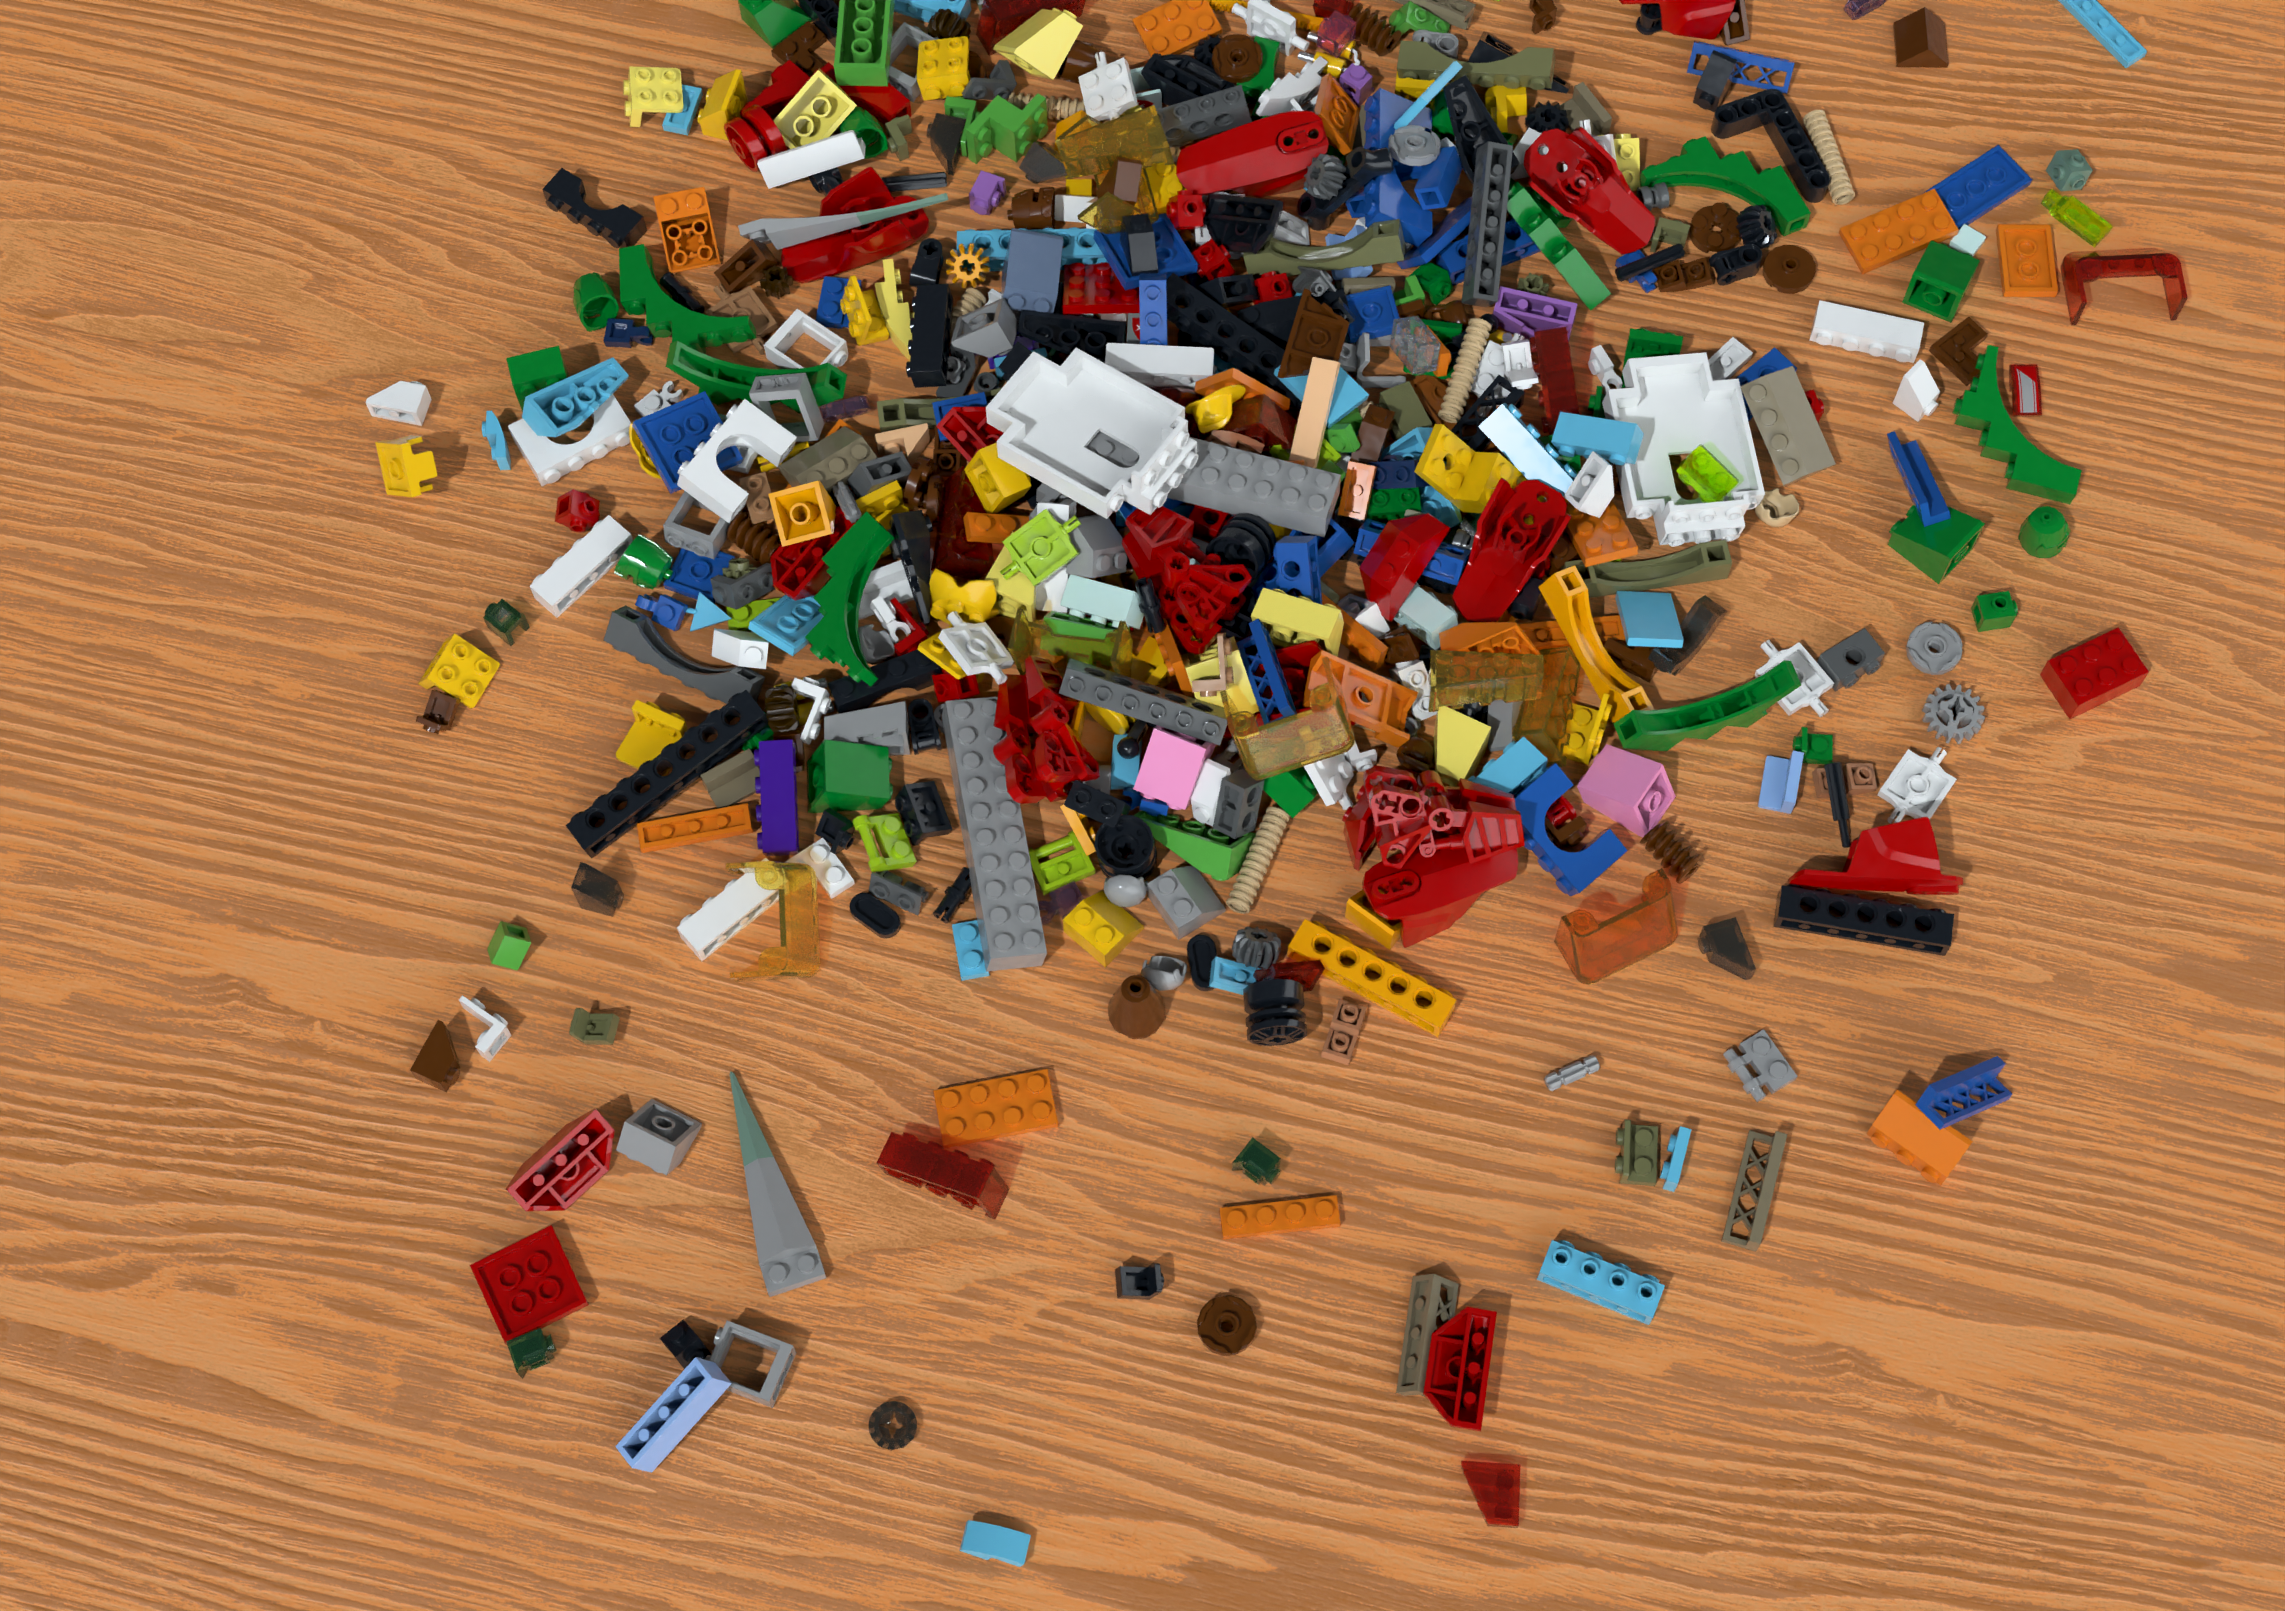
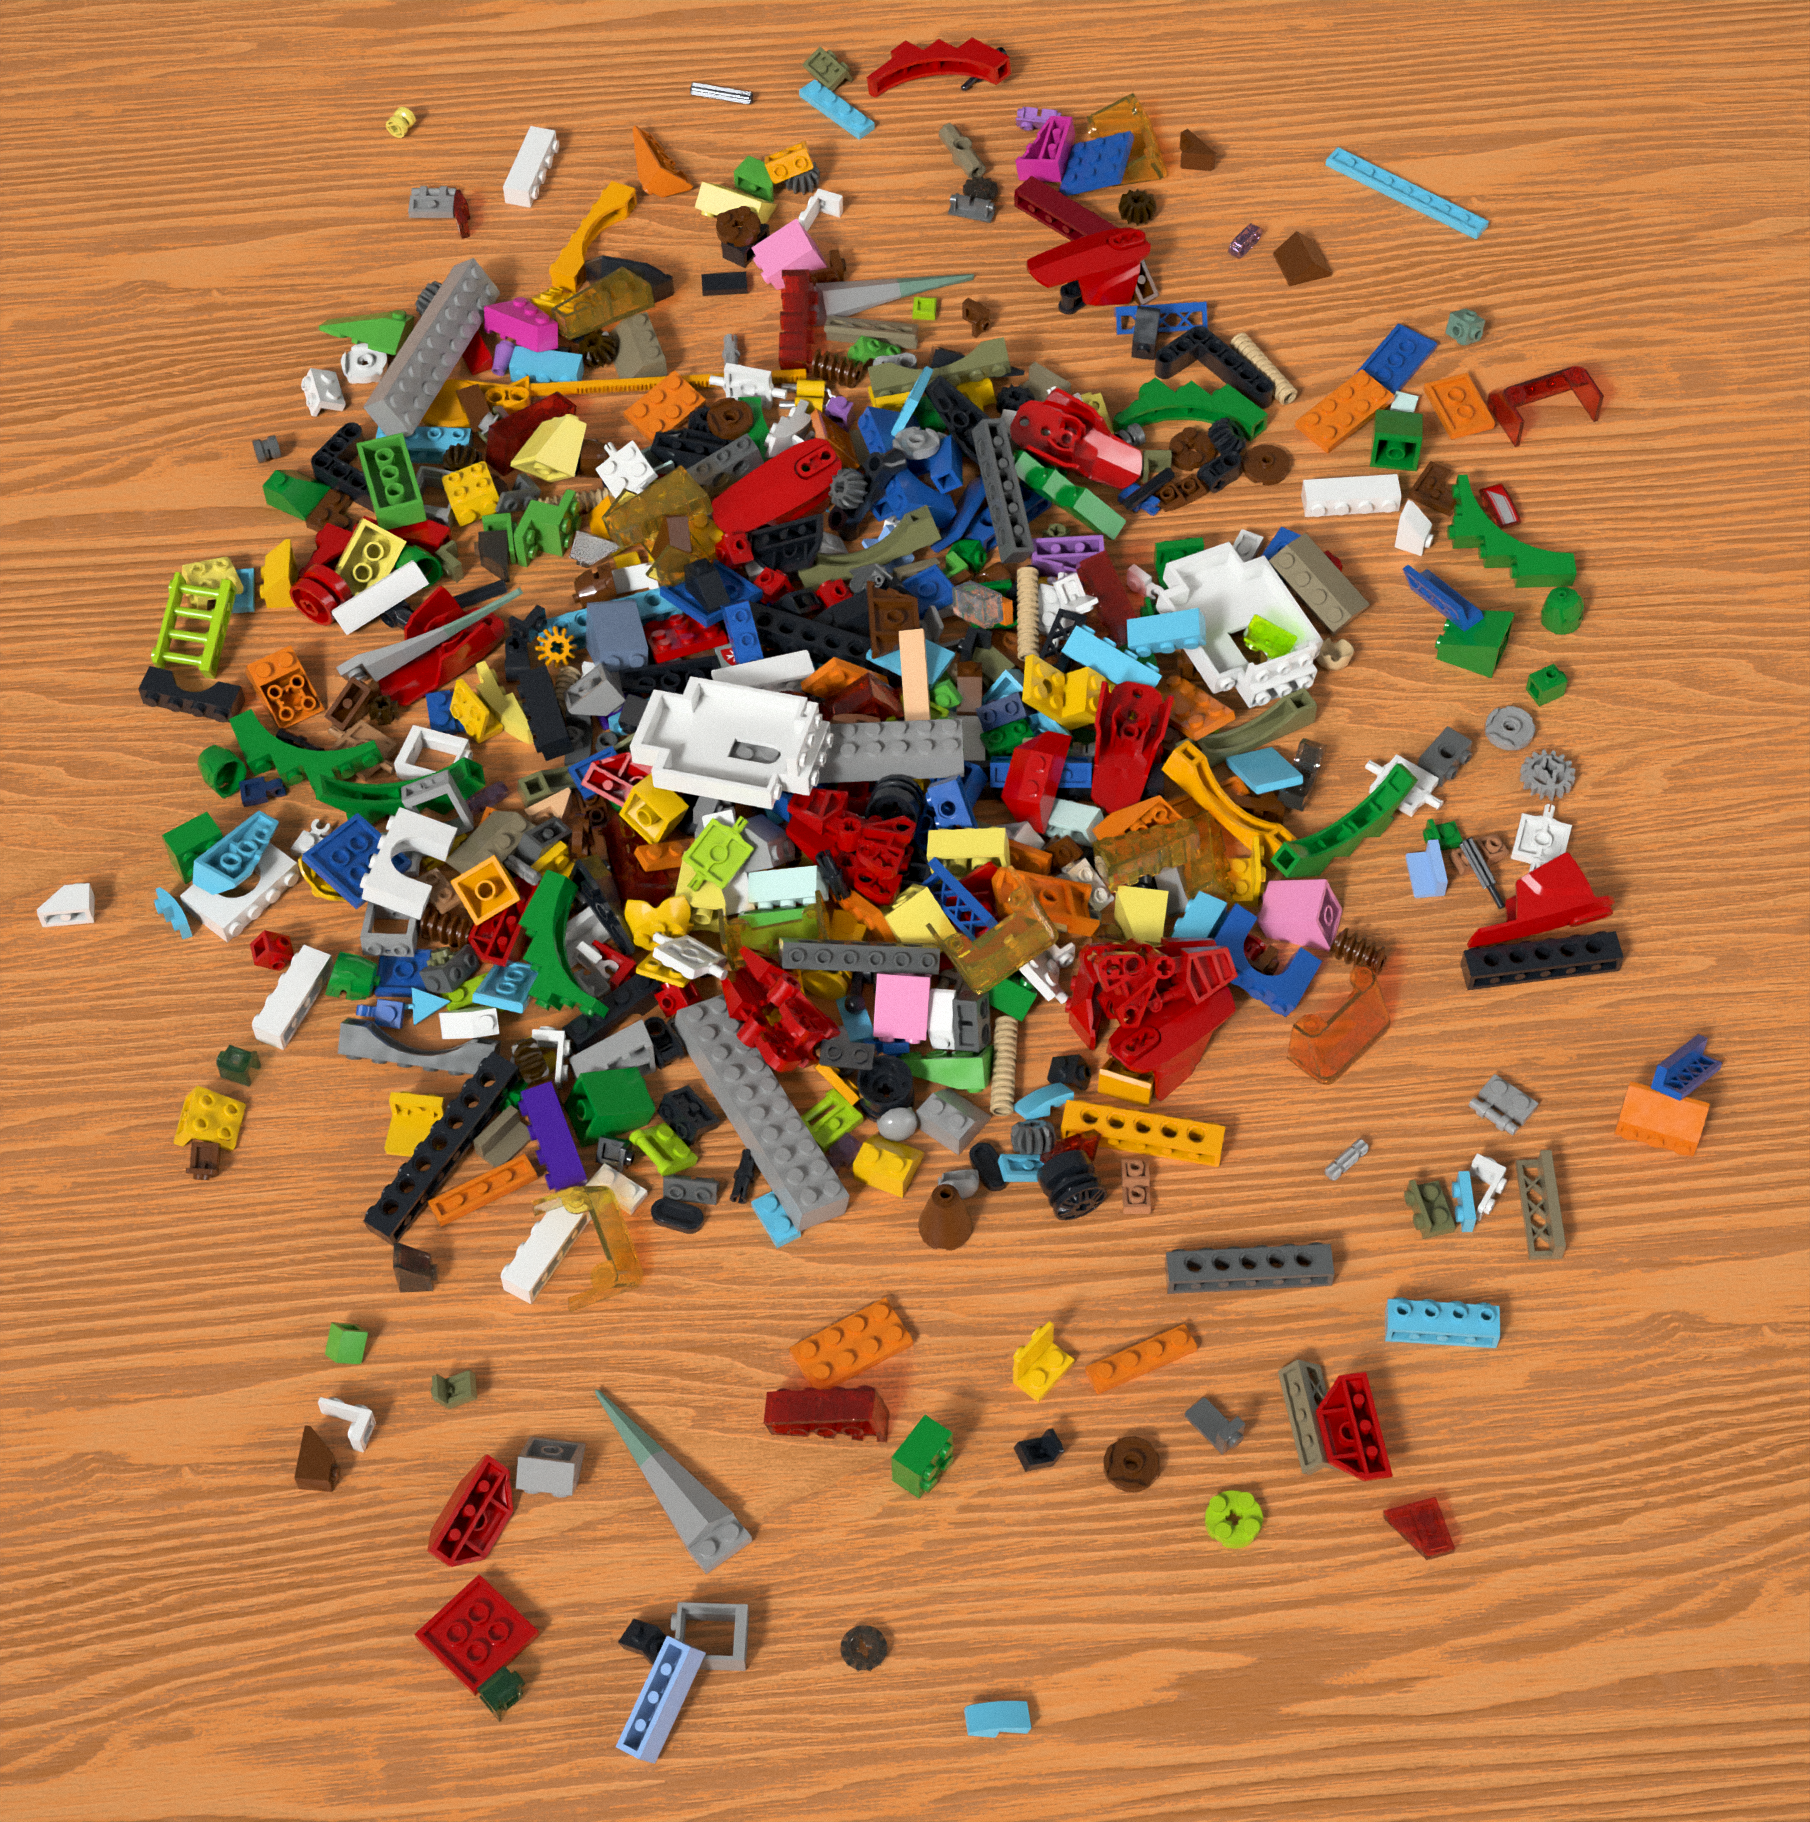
camera: 20 degrees left, 10 degrees down
yellow panel [375,435,437,497] -> none
medium lavender brick [969,170,1006,215] -> none
yellow piece [1185,385,1246,433] -> none
medium nougat bracket [1192,633,1234,697] -> none
clear green window [1232,1138,1282,1186] -> none
clear pink brick [1317,10,1356,58] -> none
plate [1338,461,1377,520] -> none
white slope [1563,451,1614,518] -> none
clear smoke slope [1698,917,1756,980] -> none
red brick [2040,627,2149,719] -> none
clear neon green hinge [2041,189,2113,248] -> none
none -> lime fence [151,572,237,679]
none -> black bracket [508,605,547,643]
none -> green brick [891,1415,954,1499]
none -> black bracket [957,626,992,662]
none -> yellow bracket [1012,1321,1074,1403]
none -> medium azure slope [1014,1082,1074,1120]
none -> black bracket [1047,1054,1092,1090]
none -> dark grey brick [1165,1242,1335,1294]
none -> dark grey bracket [1185,1398,1245,1455]
none -> lime plate [1205,1491,1263,1549]
none -> white bracket [1470,1153,1507,1221]

